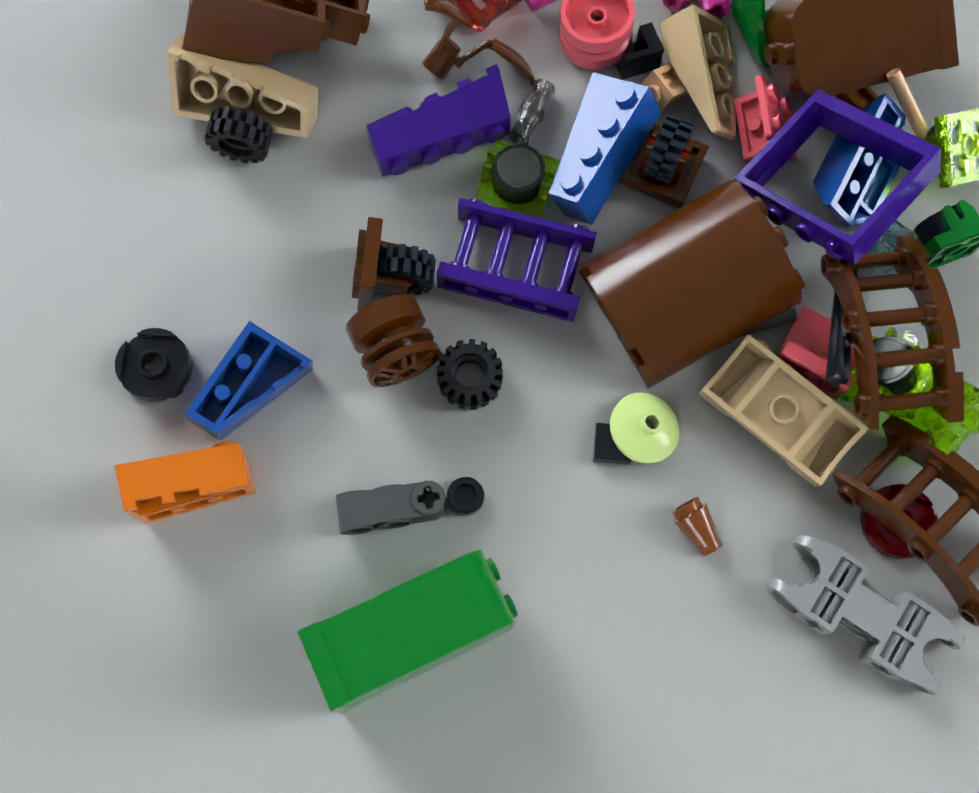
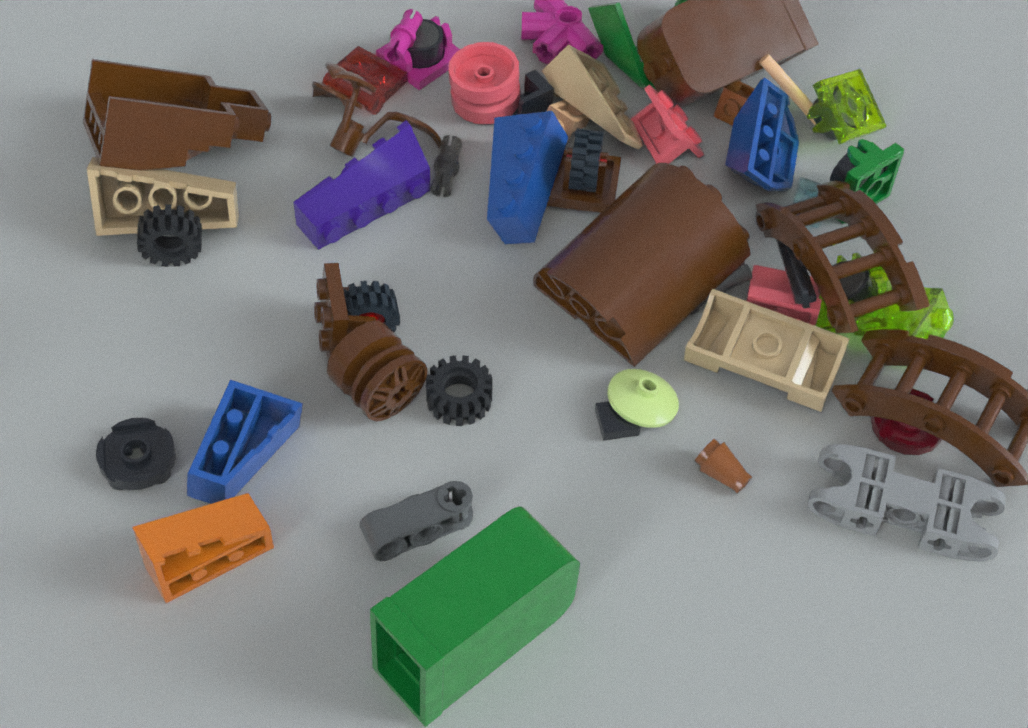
camera: 15 degrees left, 20 degrees down
dark purple fence [437,198,597,322] -> none
black tile [447,477,484,516] -> none
piece [474,140,561,218] -> none
dark purple window [734,89,941,266] -> none

